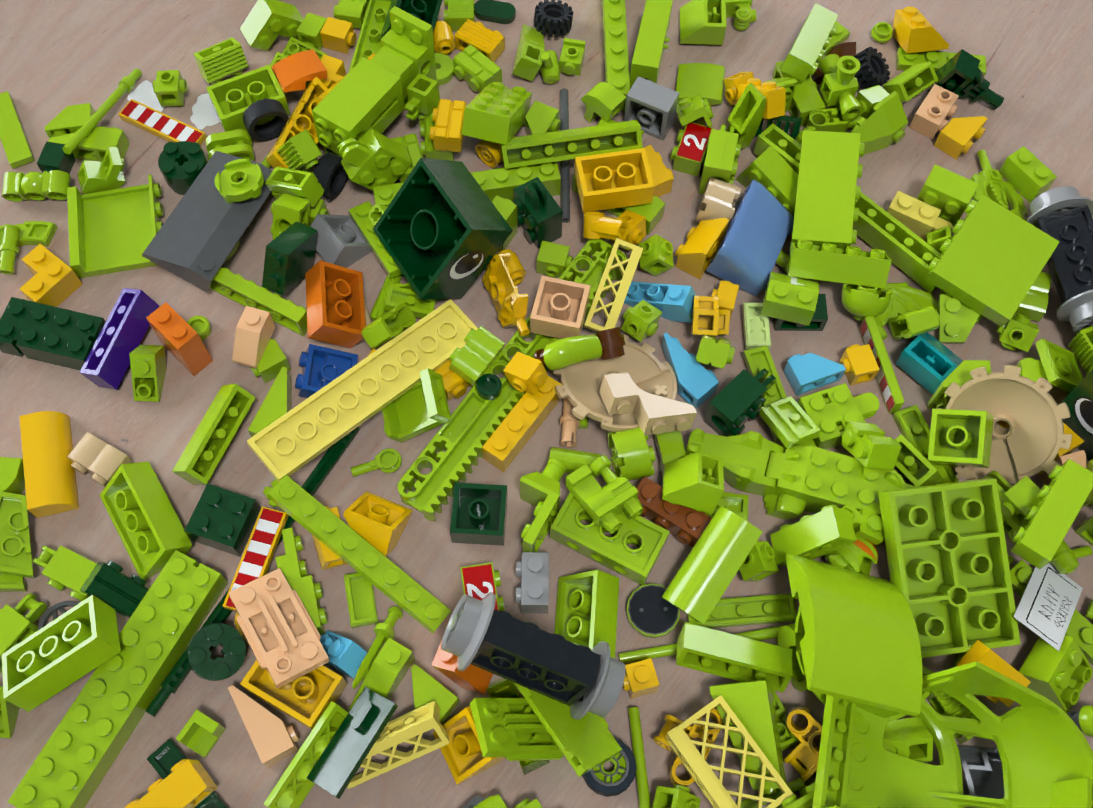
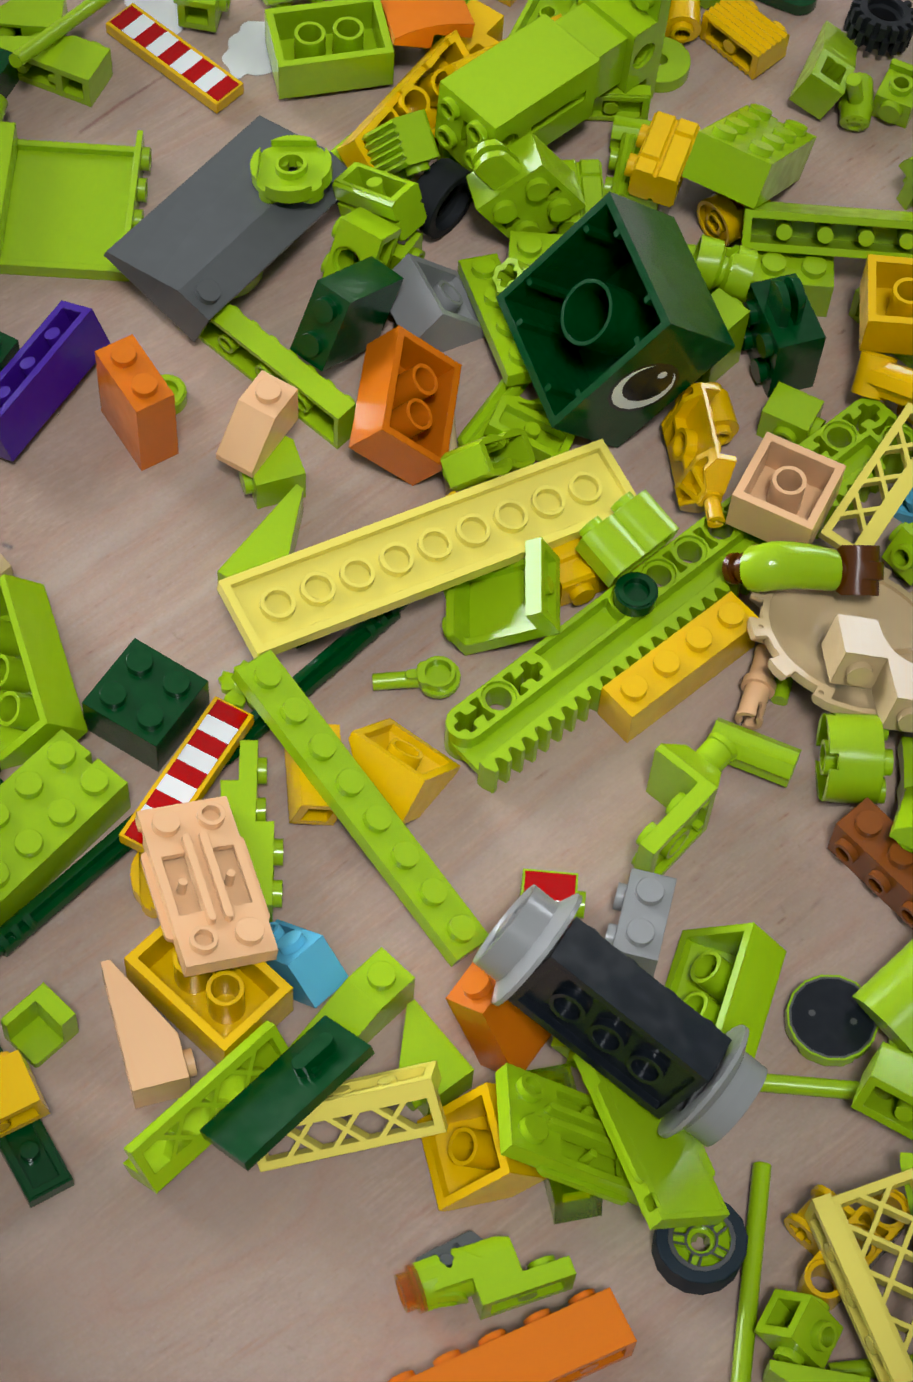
camera: 10 degrees right, 5 degrees down
lime brick [77,146,125,194] -> none
lime slope [129,344,166,402] -> none
dark green brick [158,141,208,195] -> none
lime brick [172,383,256,485] -> none
dark green brick [187,623,246,681] -> none
lime brick [205,129,255,161] -> none
black tyre [243,99,289,141] -> none
blue plate [295,344,358,398] -> none
lime tile [344,572,379,629] -> none
lime sword [352,606,403,689] -> none
lime brick [404,74,440,121] -> none
dark green brick [450,482,508,546] -> none
lime brick [453,44,503,92] -> none
yellow brick [503,351,548,395] -> none
lime slope [525,100,561,135] -> none
lime brick [550,492,670,585] -> none
dark grey piece [560,88,570,223] -> none
lime hips [566,455,643,534] -> none
yellow brick [622,658,660,699] -> none
none -> lime wheel [693,234,758,302]

